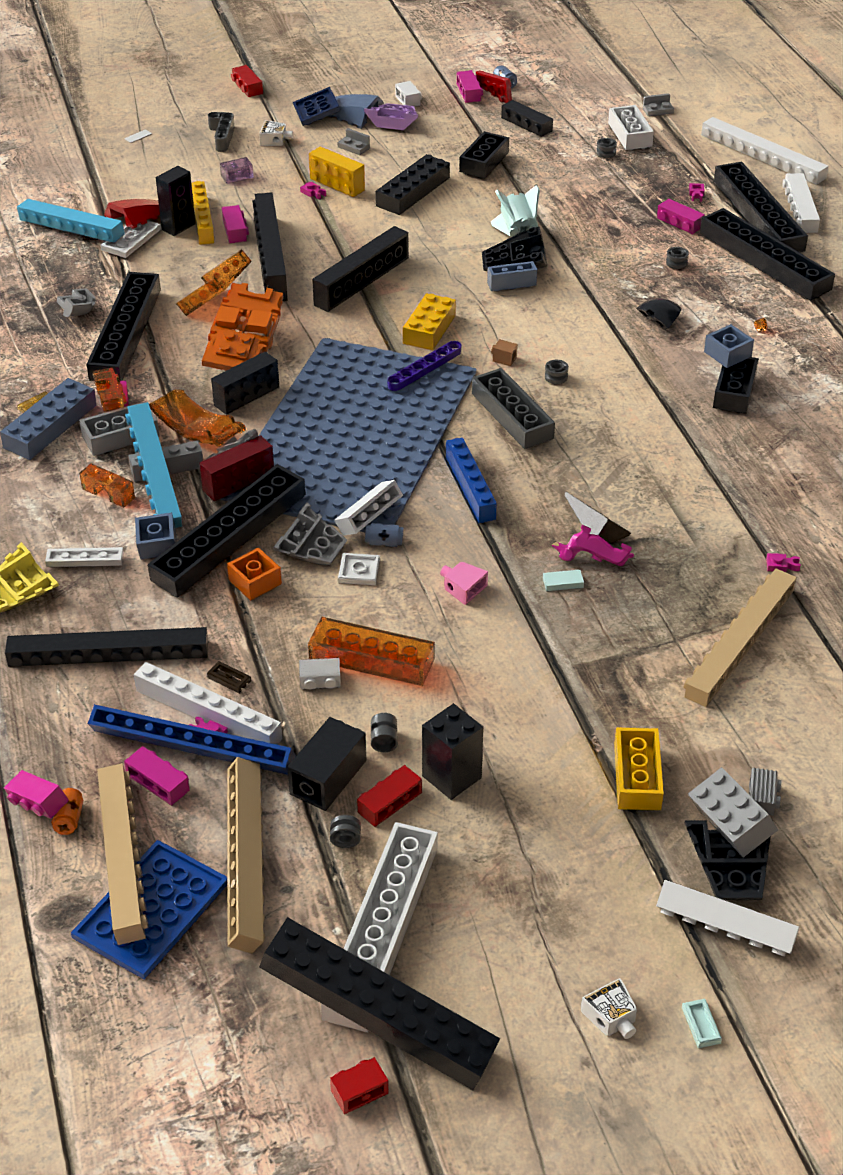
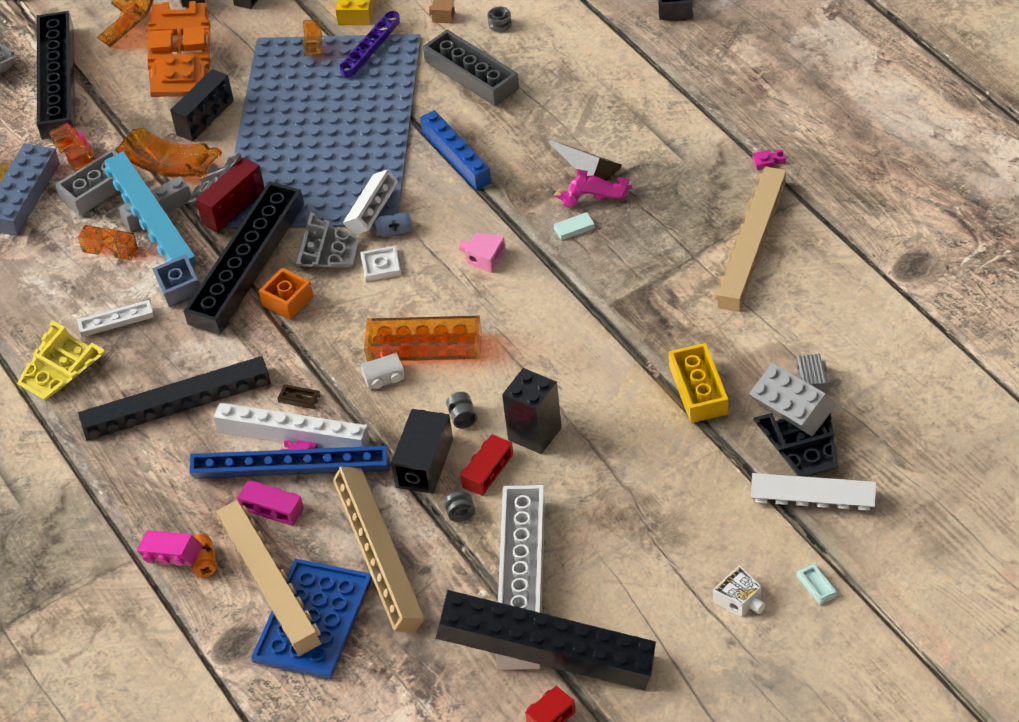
camera: 10 degrees left, 5 degrees up
none -> clear orange brick [303,19,323,56]

